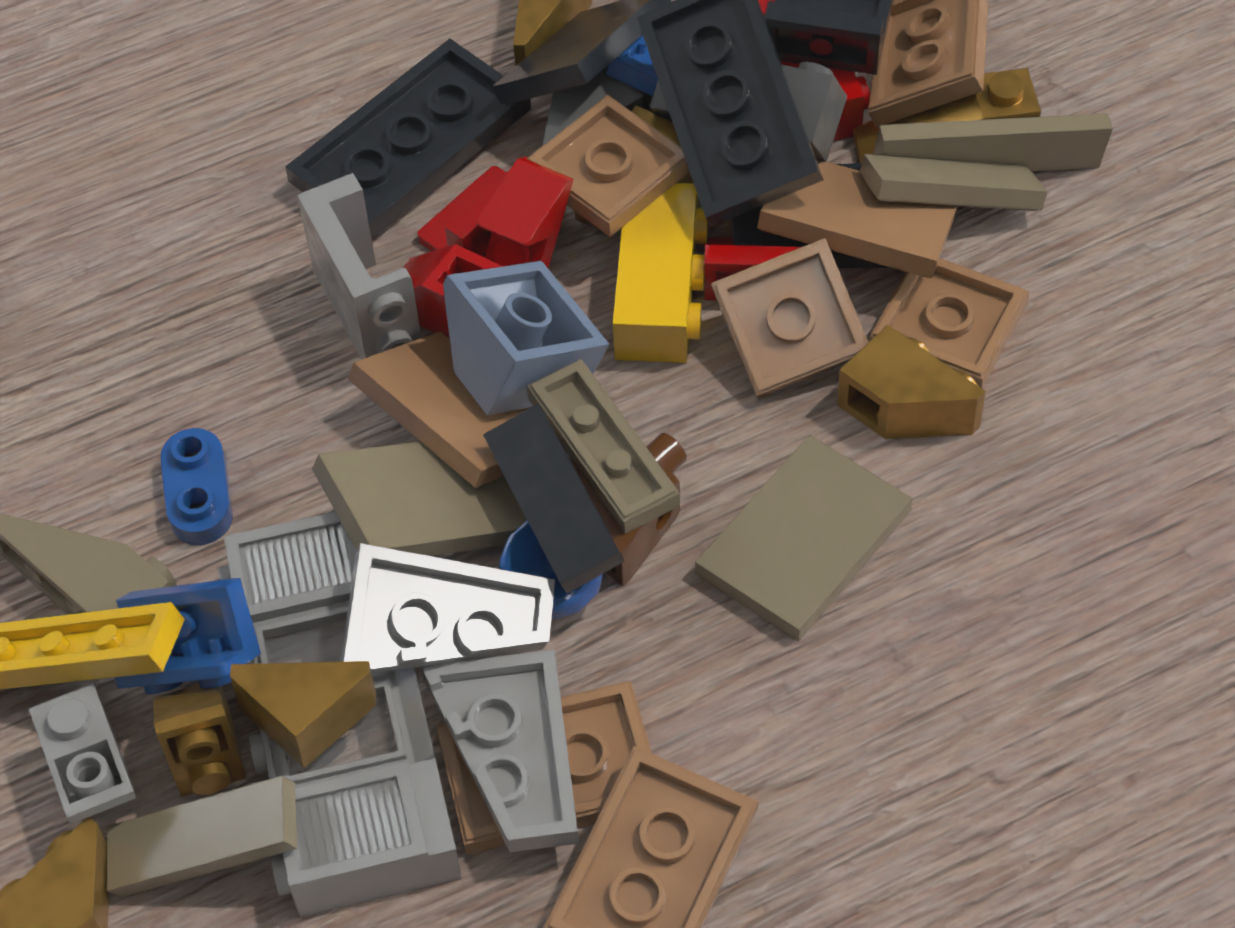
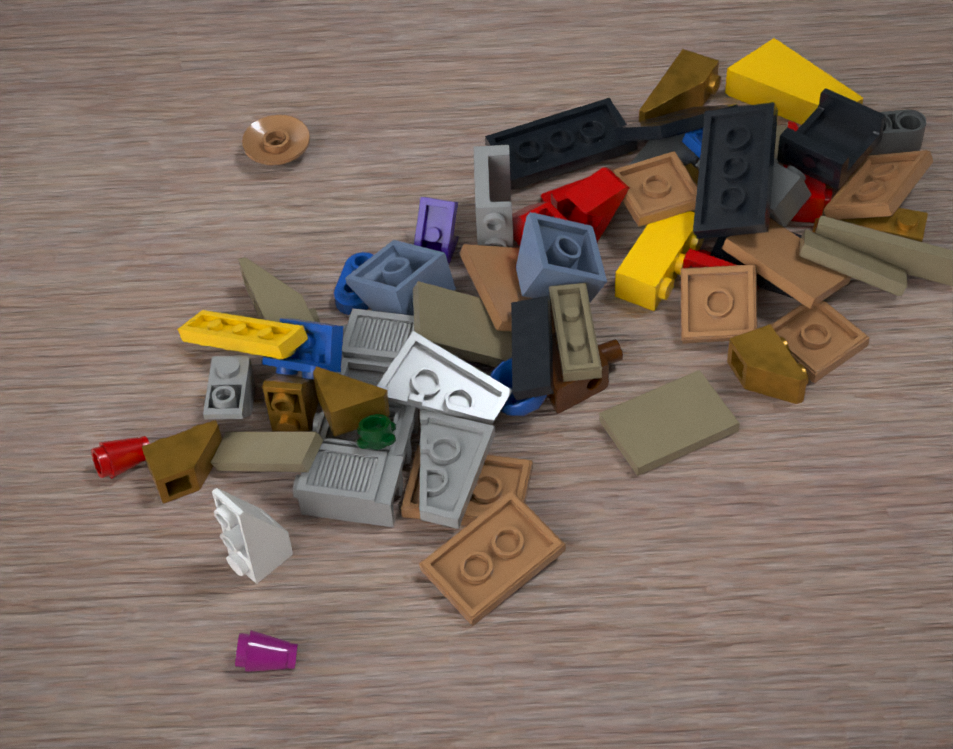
camera: 25 degrees right, 5 degrees down
none -> sand blue slope [345,240,456,316]
none -> dark green plate [357,414,396,450]
none -> slope [414,196,459,265]

